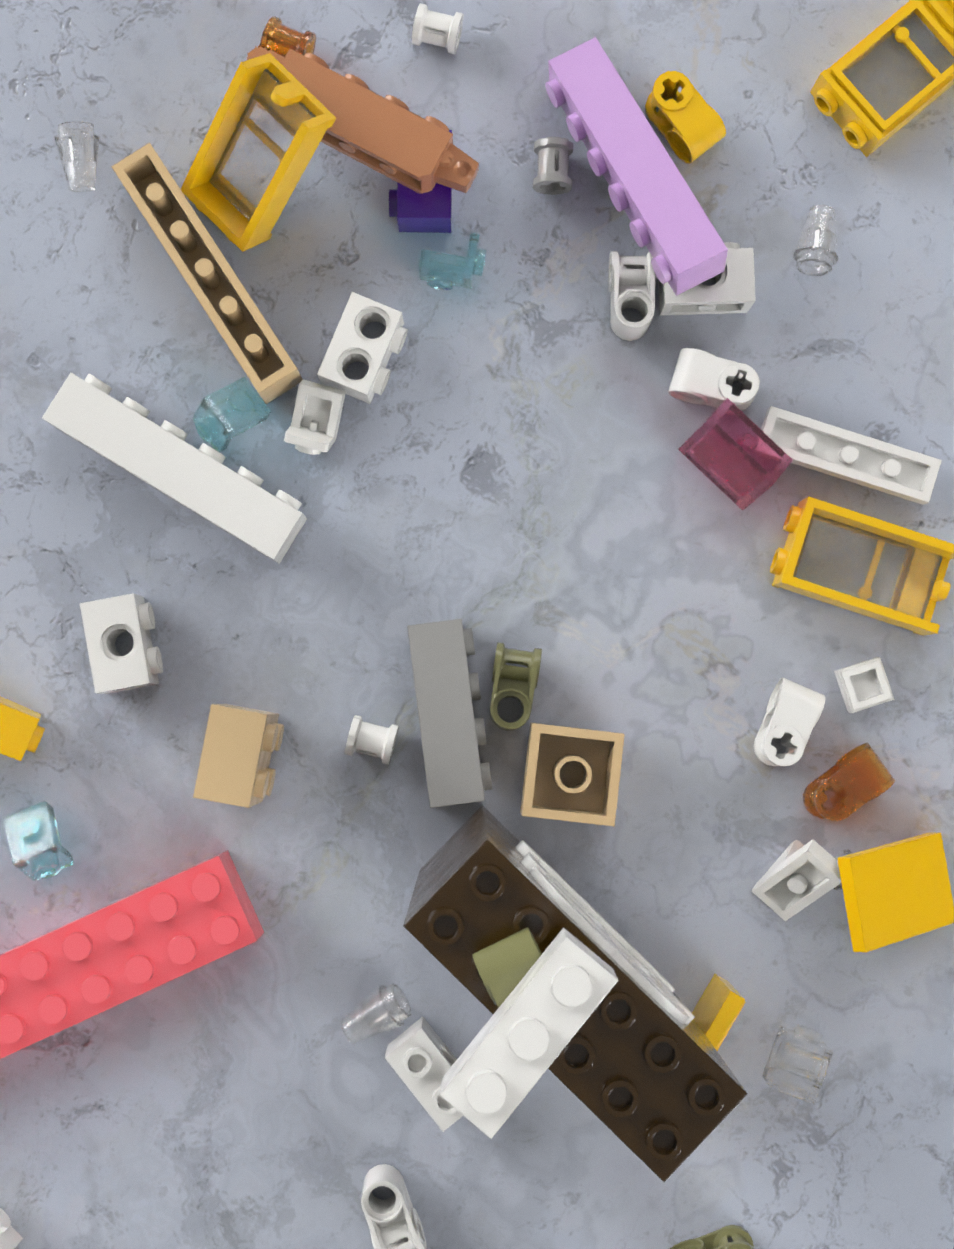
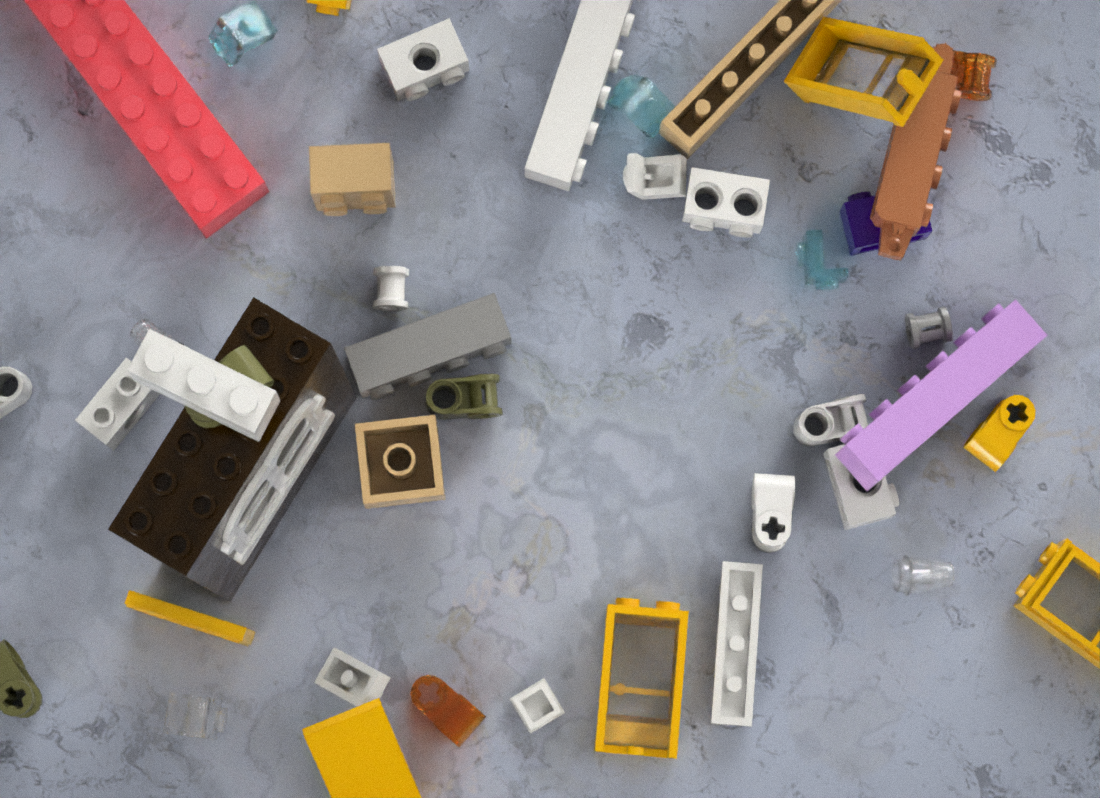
camera: 80 degrees right, 5 degrees down
white bush [412,3,464,55] -> none
clear pink brick [678,398,793,511] -> none
white piece [754,677,826,767] -> none

